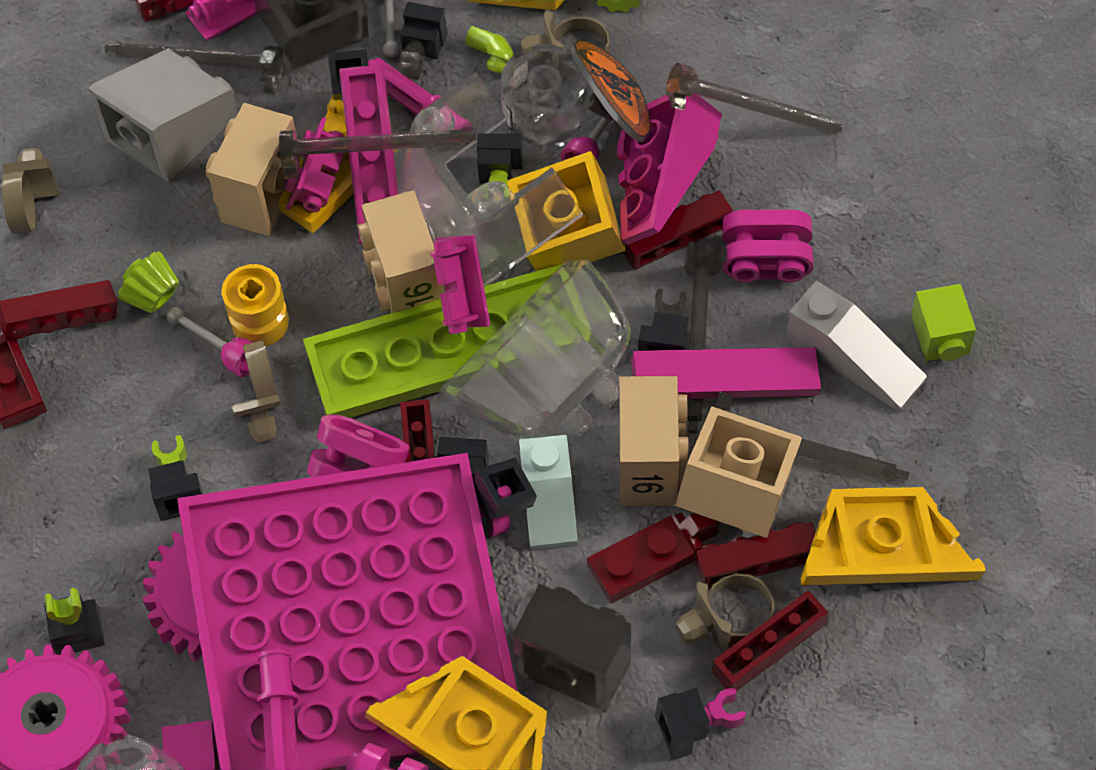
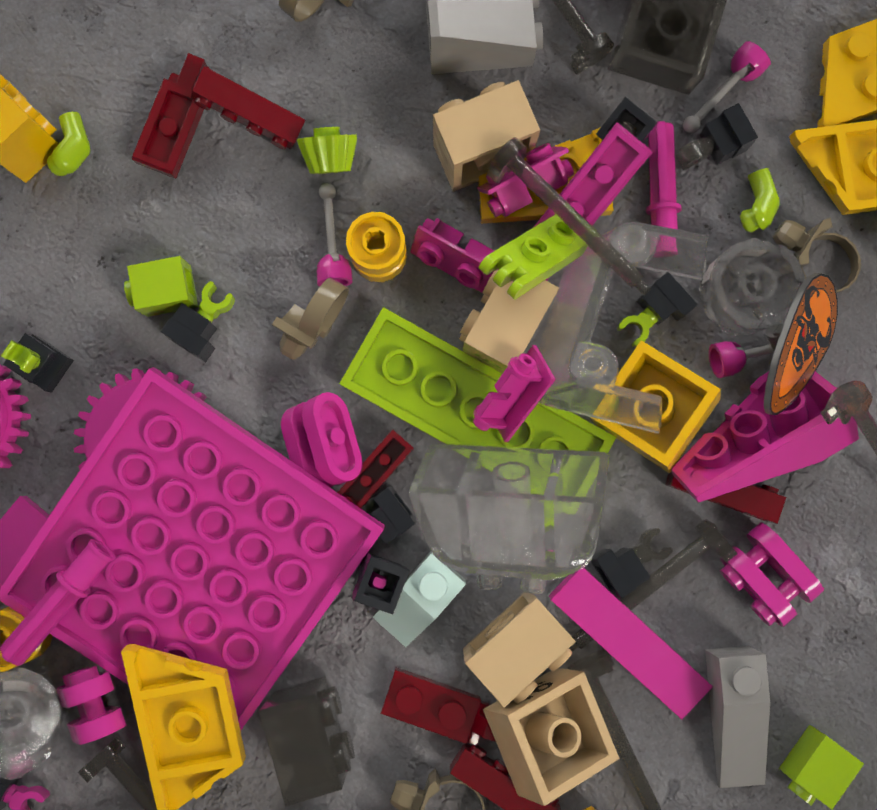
camera: 45 degrees right, 25 degrees up
none -> lime brick [124,256,198,317]
none -> dark pink hinge [410,218,499,293]
none -> lime hinge [479,214,590,300]

